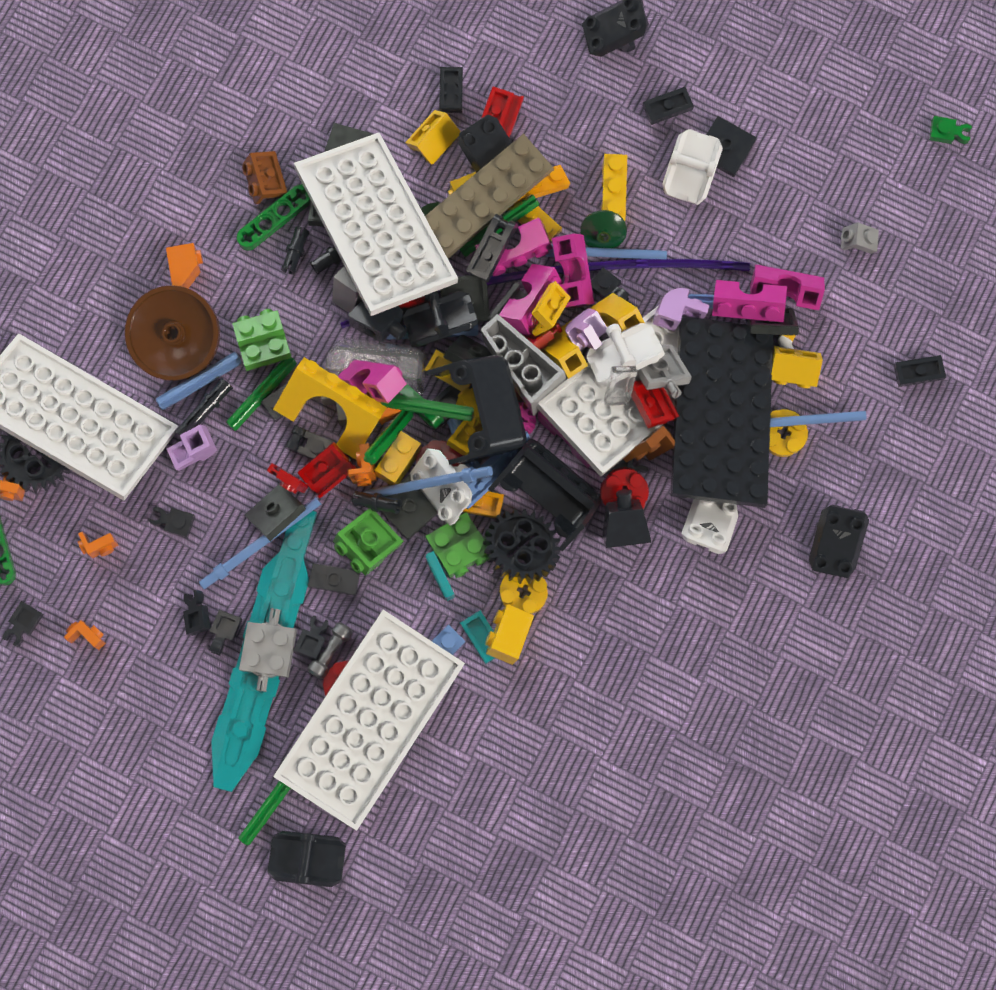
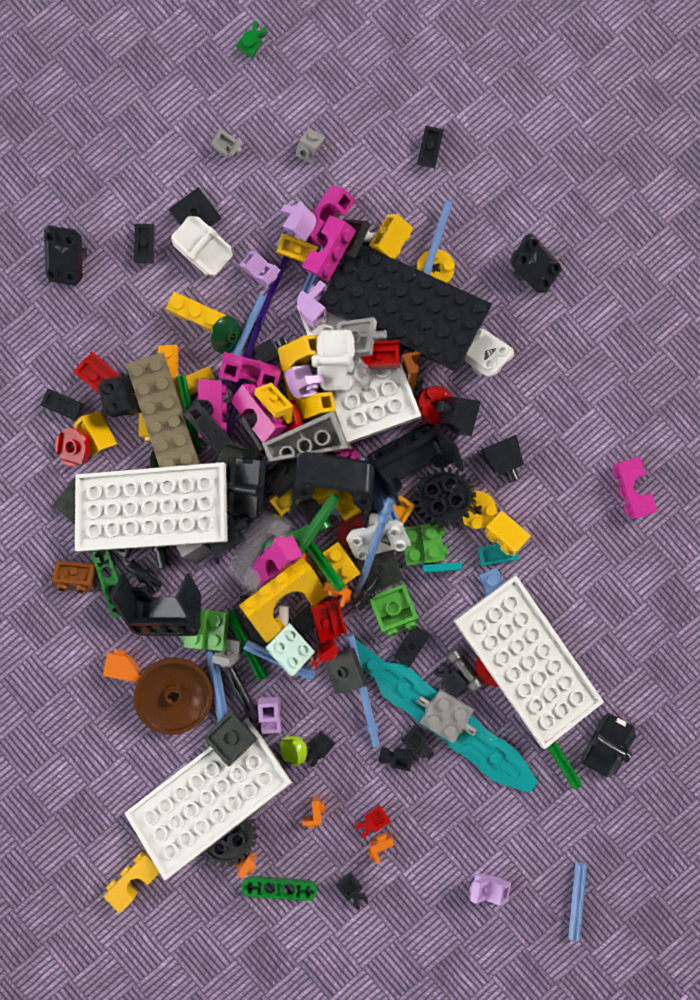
camera: 60 degrees left, 10 degrees up
none -> plate [55,428,91,467]
none -> black windscreen [109,573,201,636]
none -> pearl dark grey plate [203,710,258,767]
none -> light grey bracket [209,128,242,159]
none -> light grey bracket [212,638,241,667]
none -> lavender brick [239,251,280,288]
none -> medium blue axle [244,640,315,680]
none -> light aqua bracket [266,623,315,677]
none -> white arm [274,605,289,628]
none -> yellow plate [276,233,318,263]
none -> lime hair [280,736,308,766]
none -> lavender brick [281,201,316,241]
none -> red plate [355,804,391,838]
none -> lavender brick [470,874,511,906]
none -> black torso [480,435,524,483]
none -> medium blue axle [568,862,587,942]
none -> dark pink arch [612,457,658,519]

